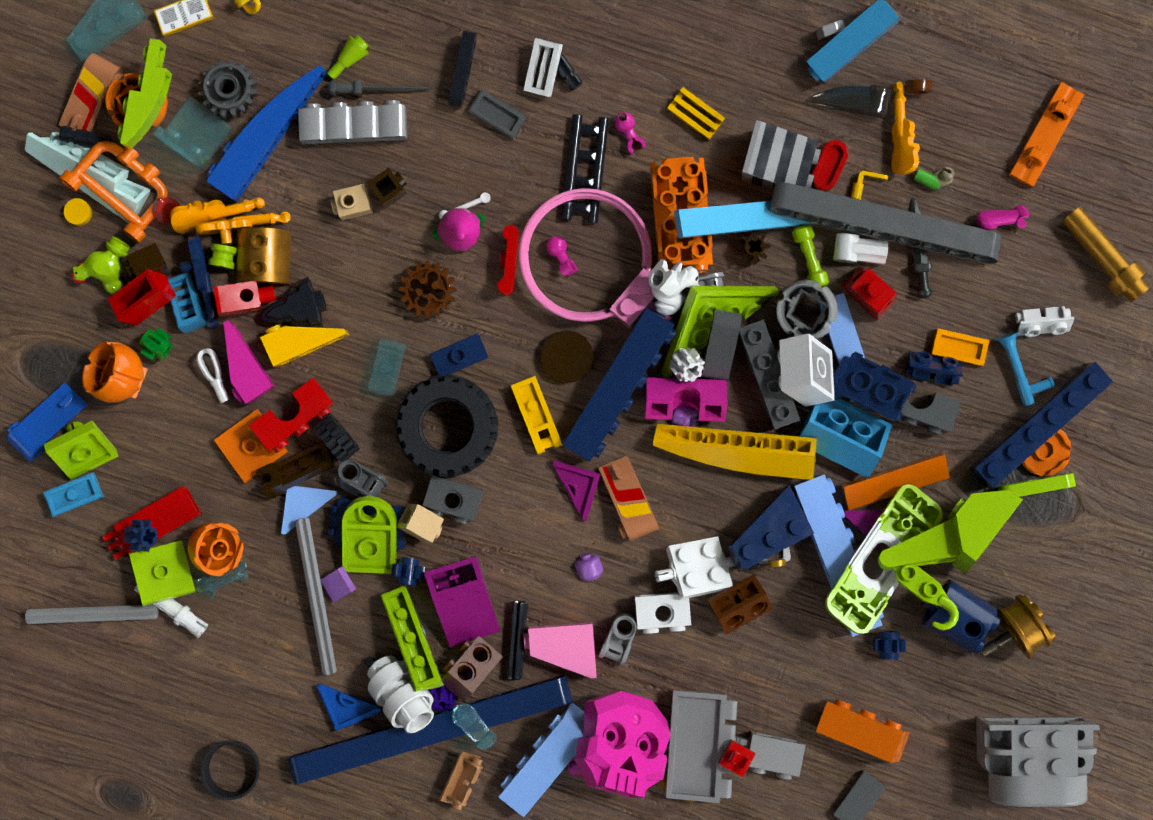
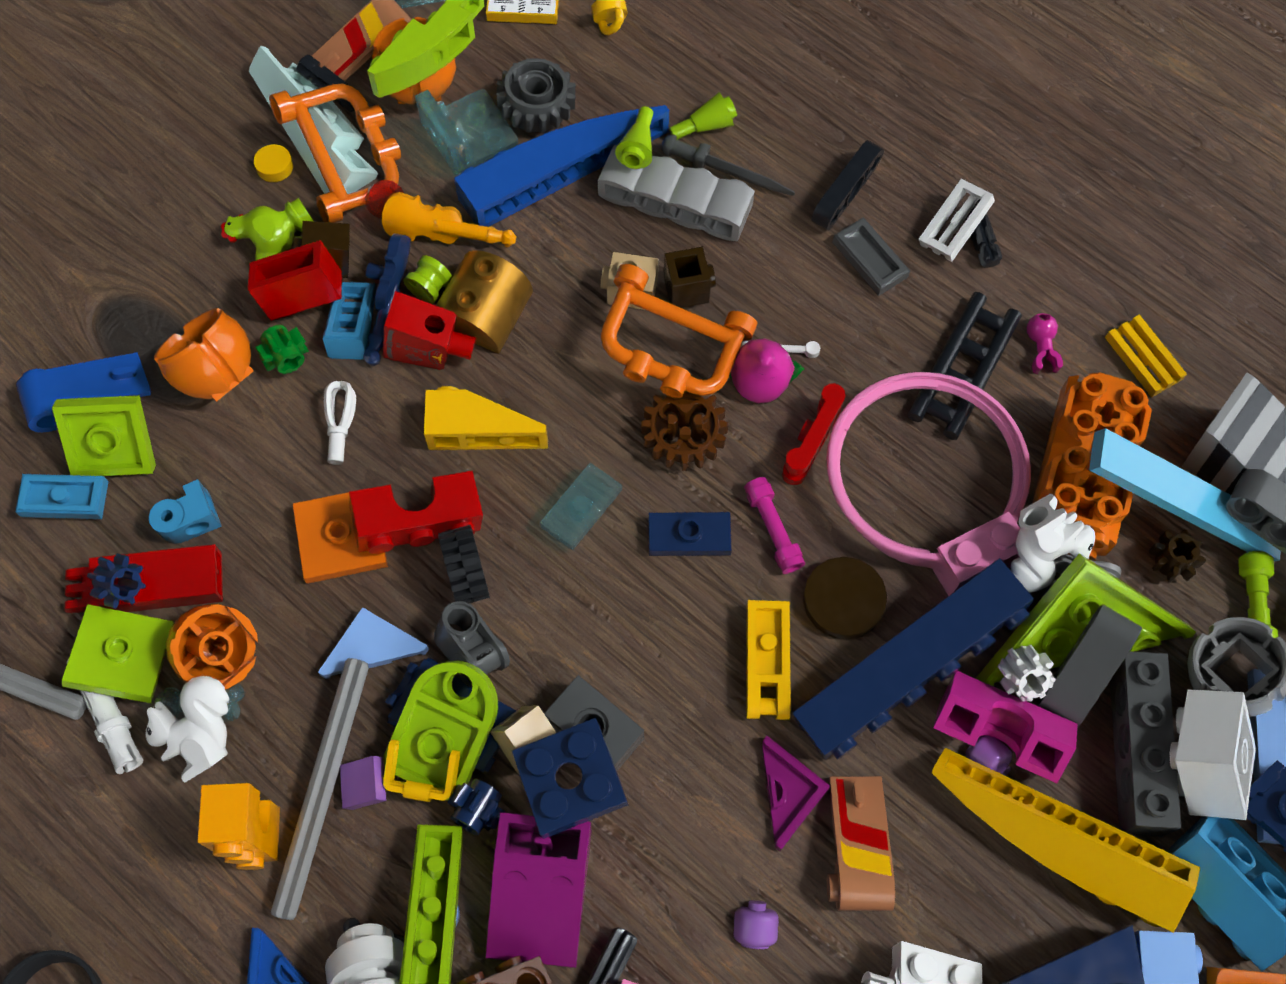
camera: 15 degrees right, 20 degrees down
light orange piece [195,212,290,245] -> none
dark pink slope [223,320,276,405] -> none
dark brown plate [256,441,335,499] -> none
black rock [261,277,327,328] -> none
black tyre [395,375,499,477] -> none
dark pink arm [546,236,578,277] -> none
none -> white animal [146,676,230,783]
none -> dark azure leg [149,479,222,544]
none -> light orange arch [198,783,280,870]
none -> yellow piece [383,739,460,802]
none -> dark blue piece [512,718,629,839]
none -> orange bar [601,264,757,398]
none -> lime cone [615,106,653,169]
none -> dark pink bar [744,477,806,574]

